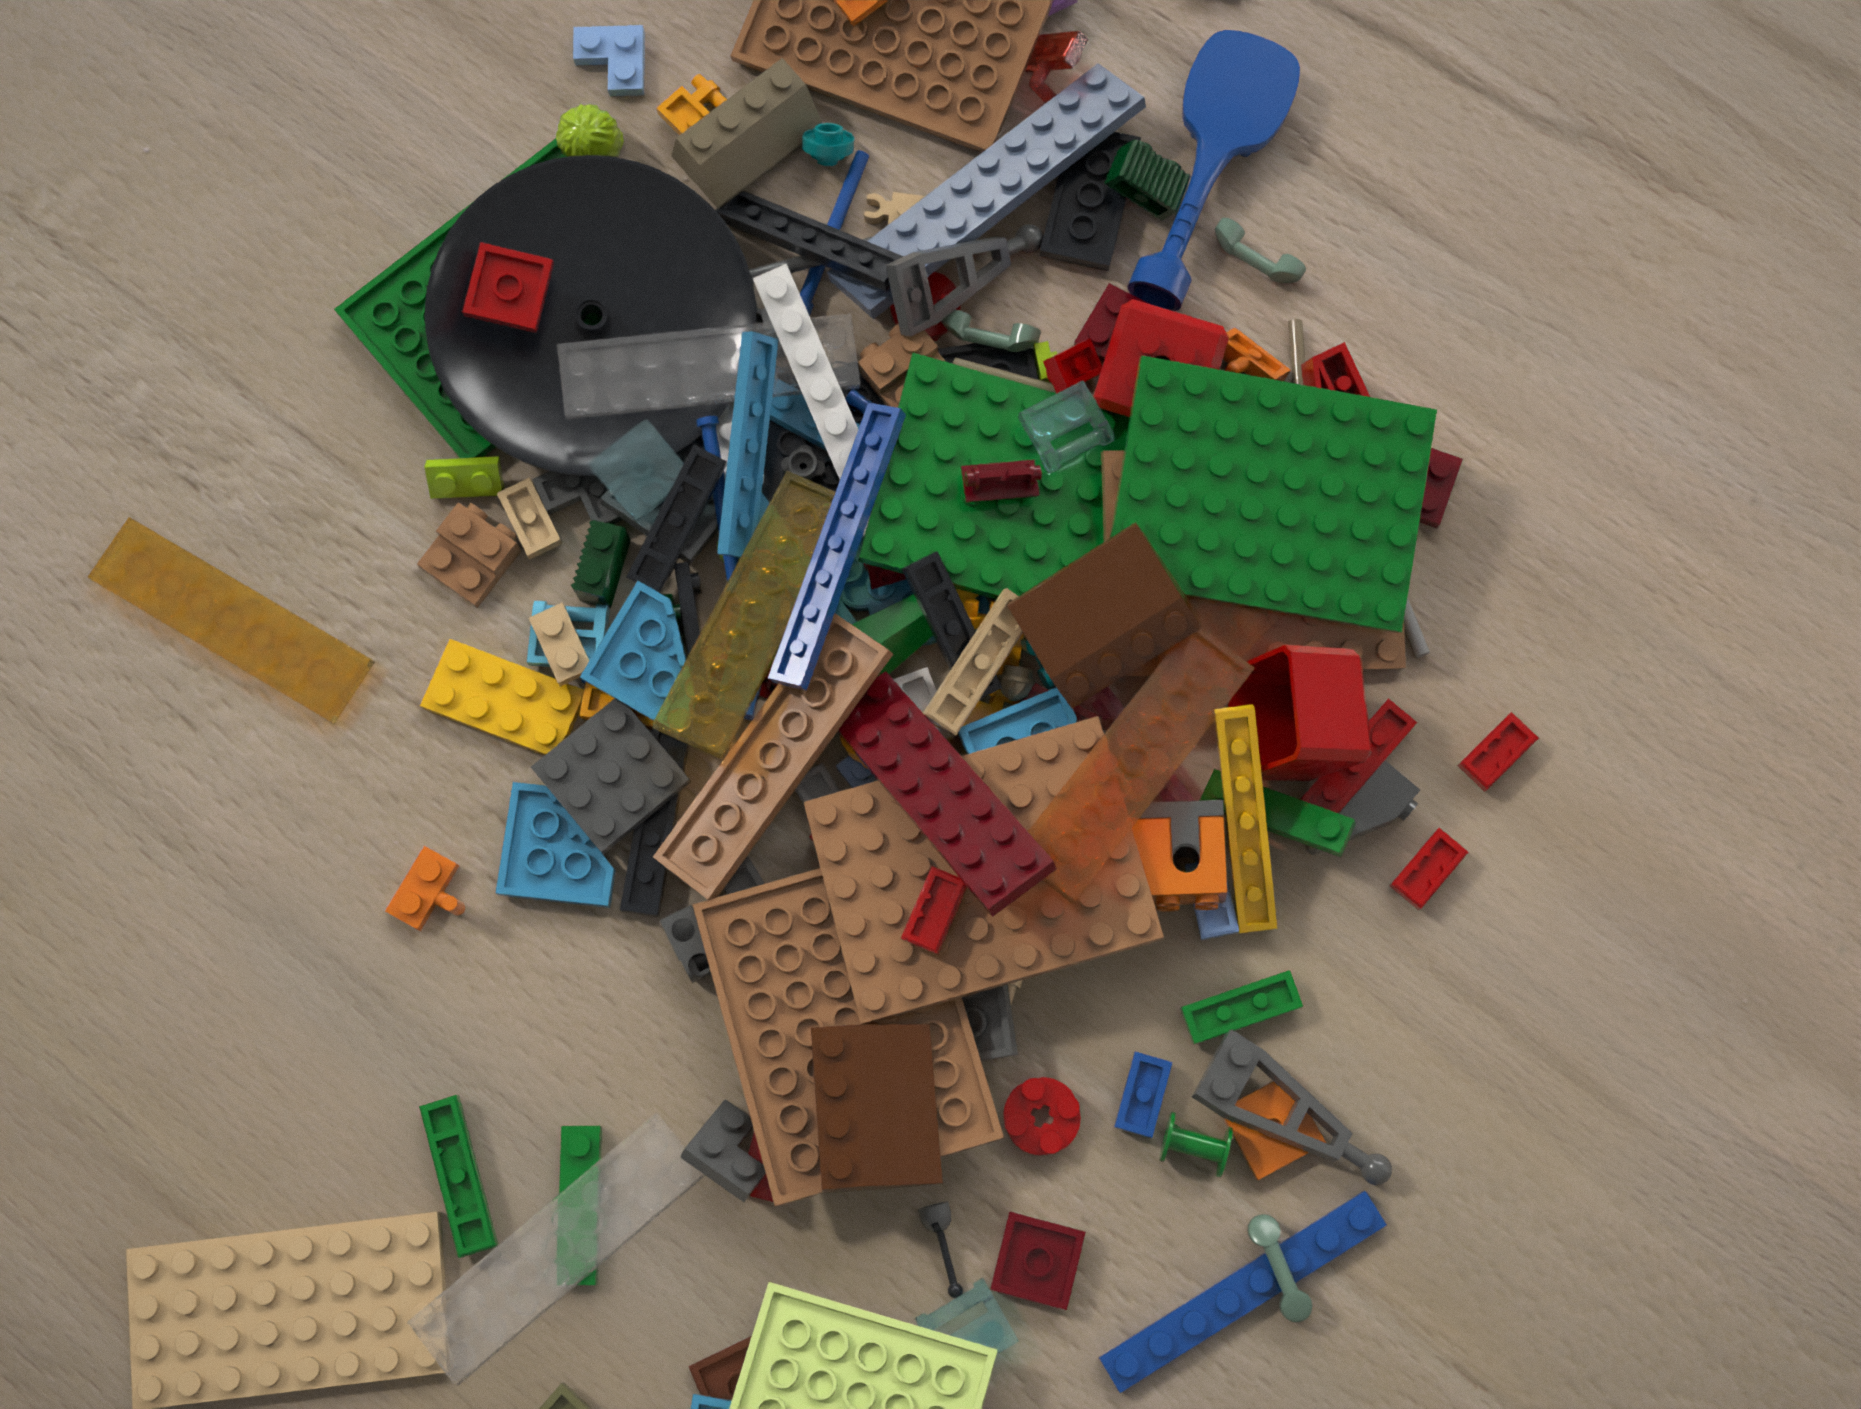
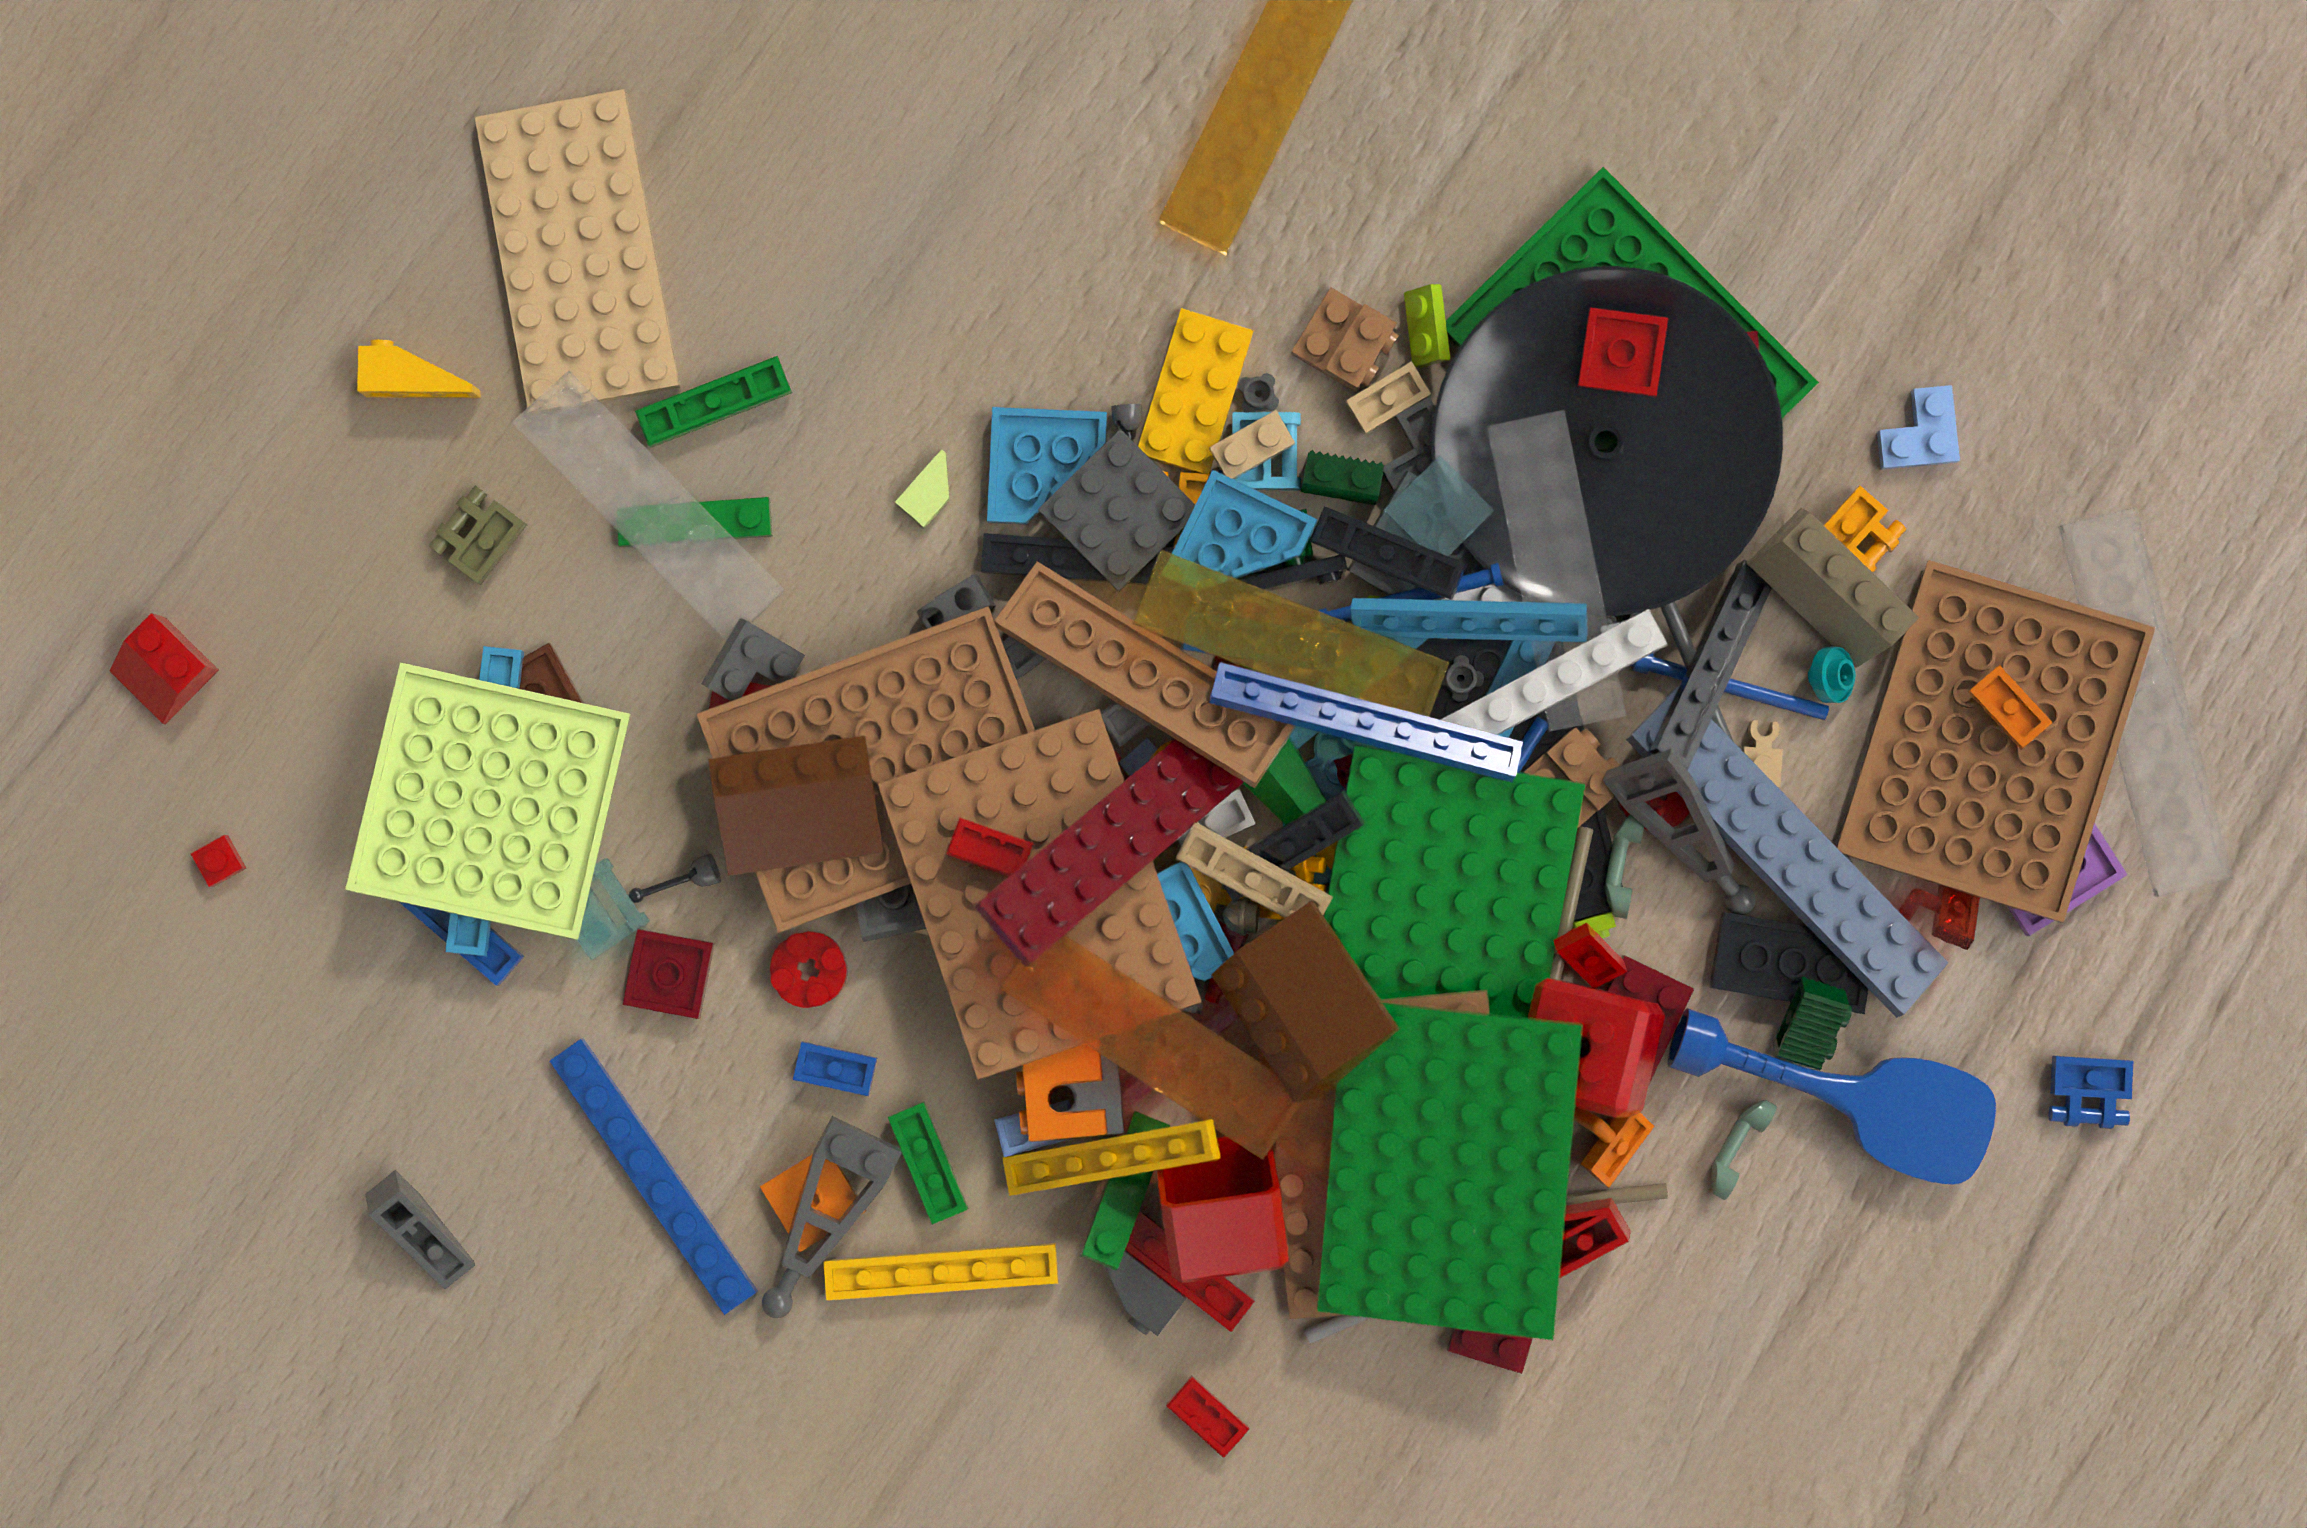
camera: 85 degrees right, 10 degrees up
orange plate [385,846,465,931] -> none
lime hair [556,104,624,157] -> none
dark red hinge [961,460,1042,503] -> none
clear light blue plate [1018,381,1115,473] -> none
green piece [1159,1111,1233,1178] -> none
sand green bar [1247,1214,1313,1322] -> none
red plate [1389,828,1469,911] -> none
none -> yellow plate [824,1243,1059,1301]
none -> yellowish green tile [895,449,950,528]
none -> dark grey hinge [1111,404,1142,440]
none -> dark grey plate [1238,373,1279,412]

